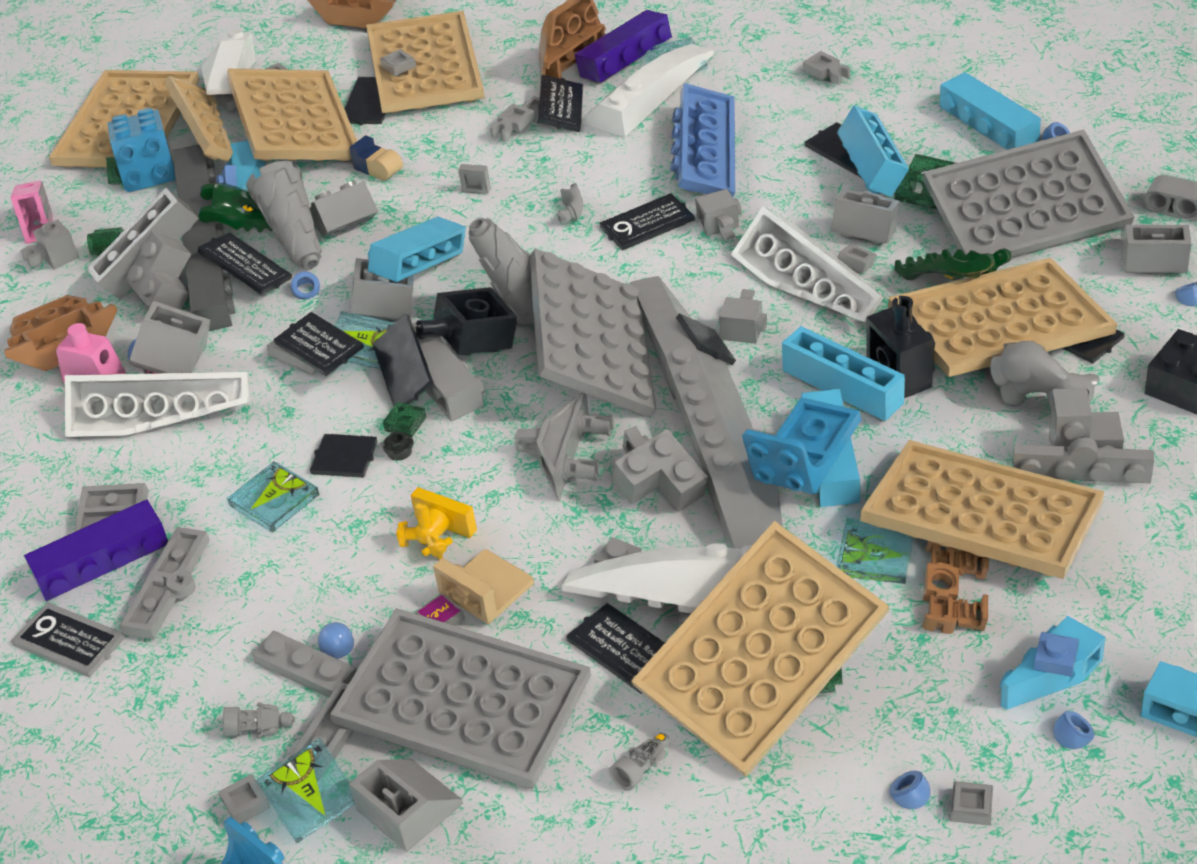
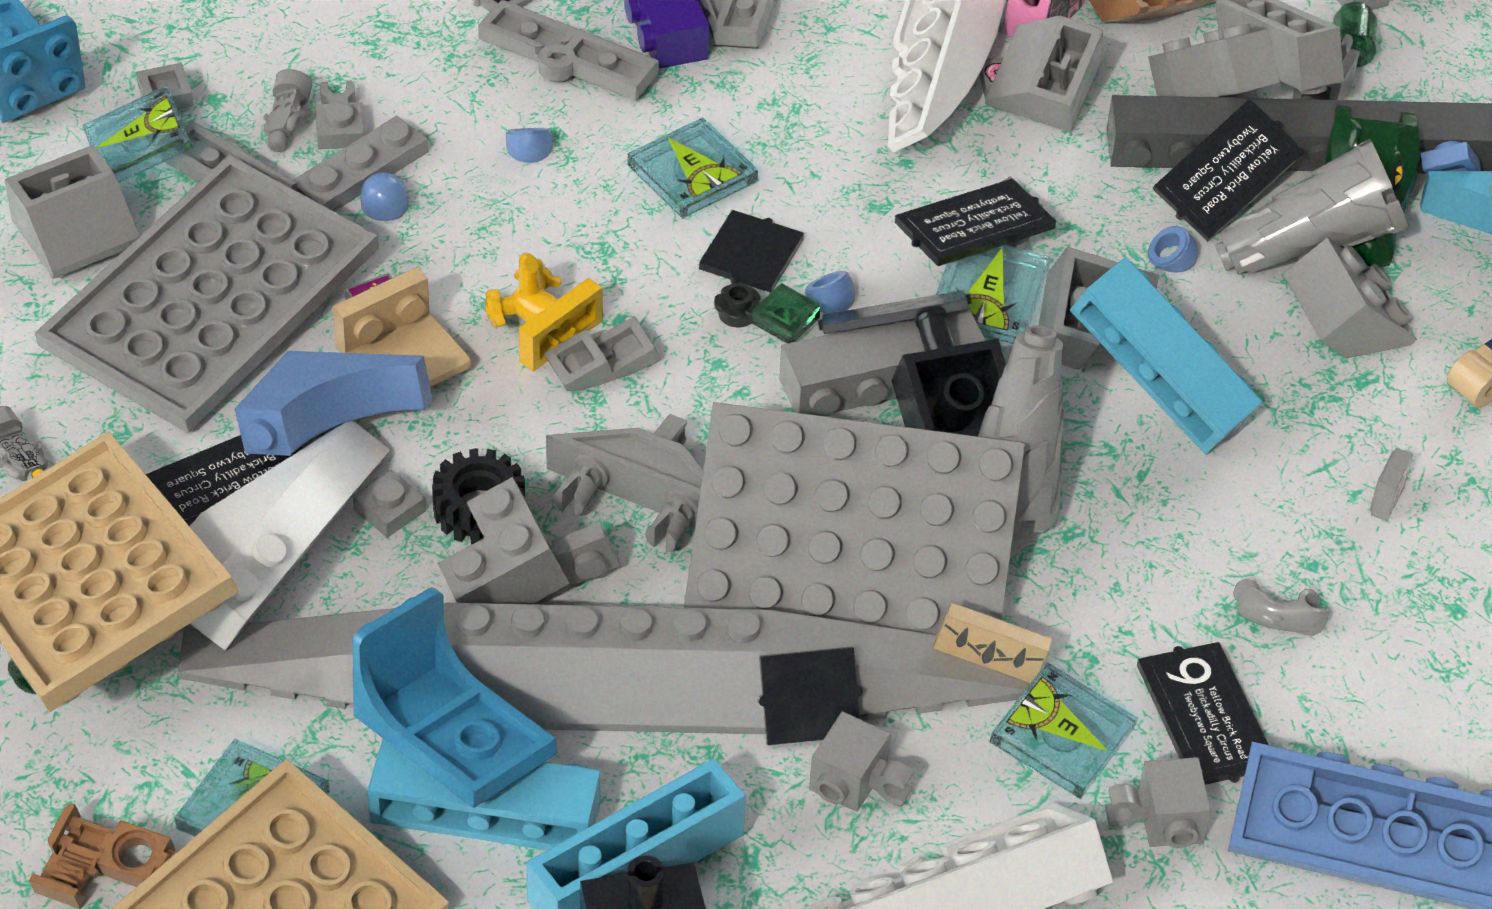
camera: 95 degrees right, 5 degrees up
none -> medium blue arch [235,351,433,456]
none -> light grey plate [315,80,364,150]
none -> black tyre [432,448,525,545]
none -> medium blue piece [506,128,553,163]
none -> light grey slope [544,316,660,391]
none -> medium blue piece [805,271,855,314]
none -> tan tile [933,603,1052,684]
none -> clear light blue tile [989,662,1138,800]

